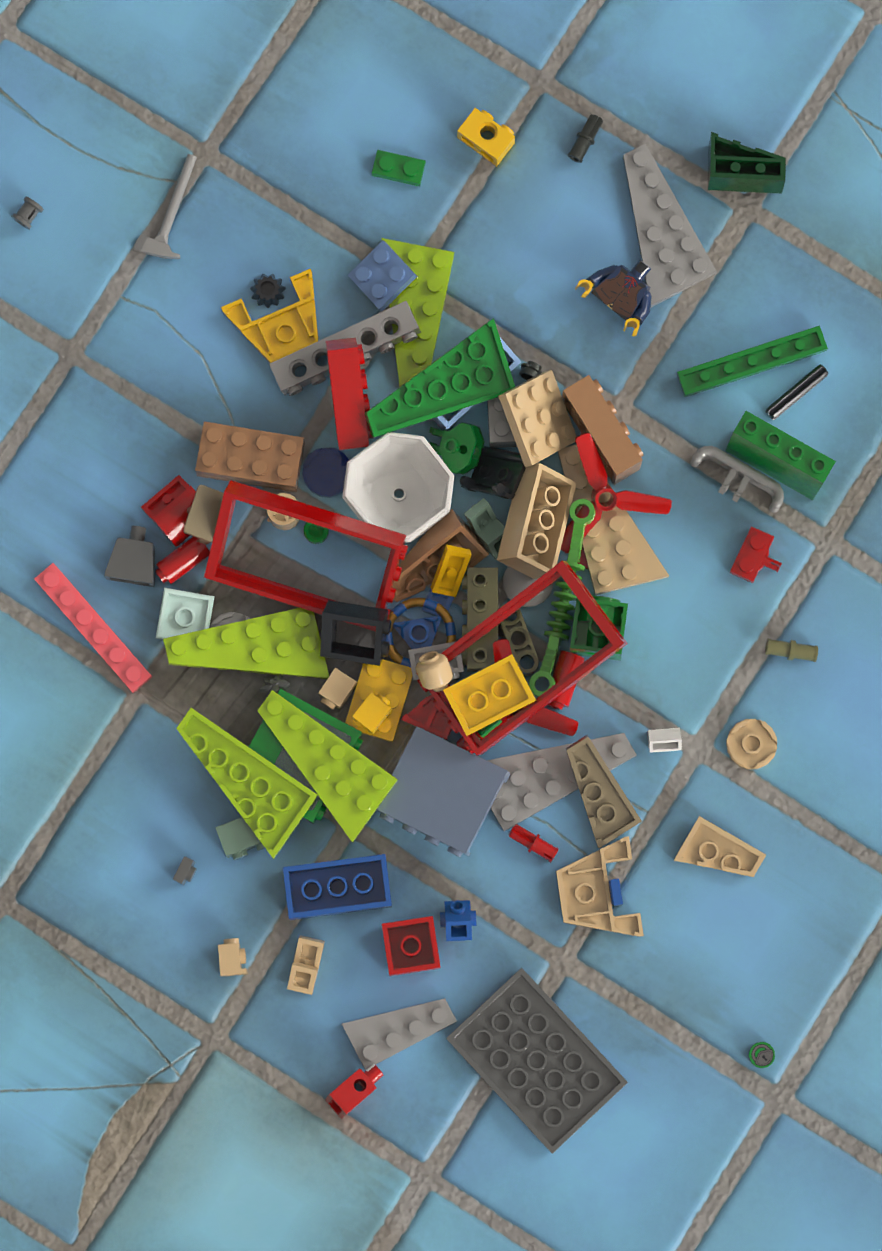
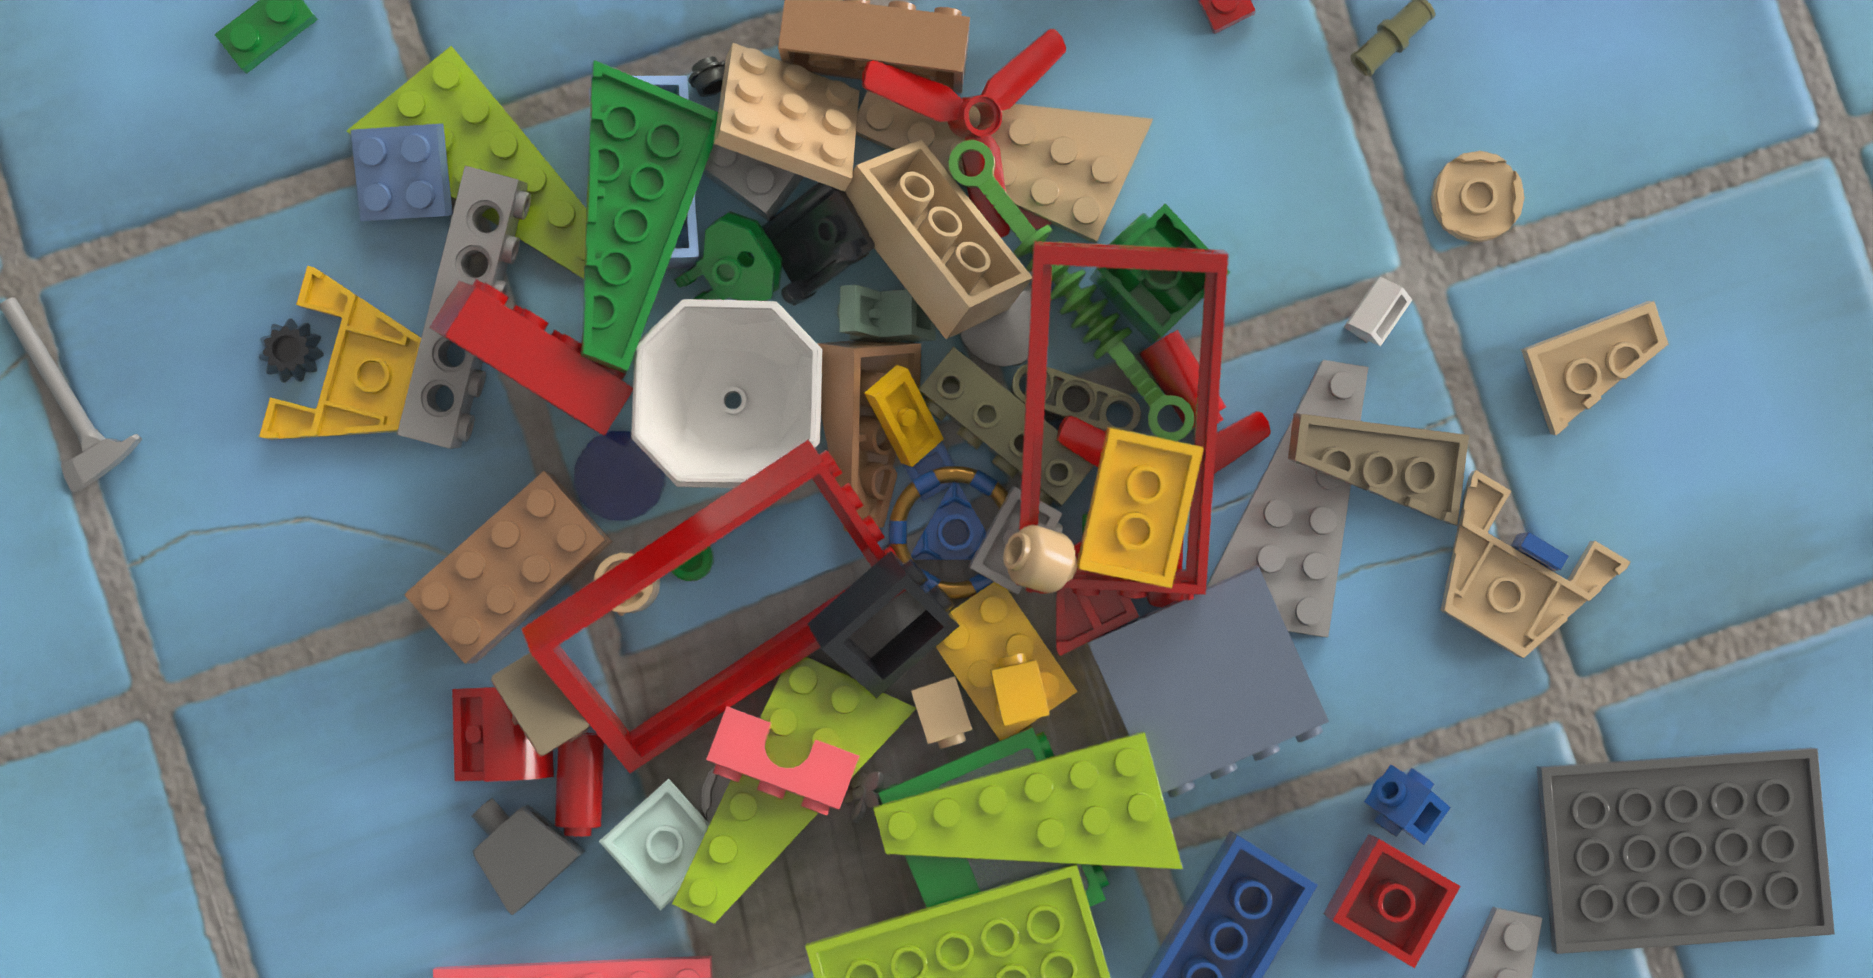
camera: 50 degrees left, 5 degrees up
red axle [509,824,559,863] -> none
none -> coral arch [706,706,859,816]

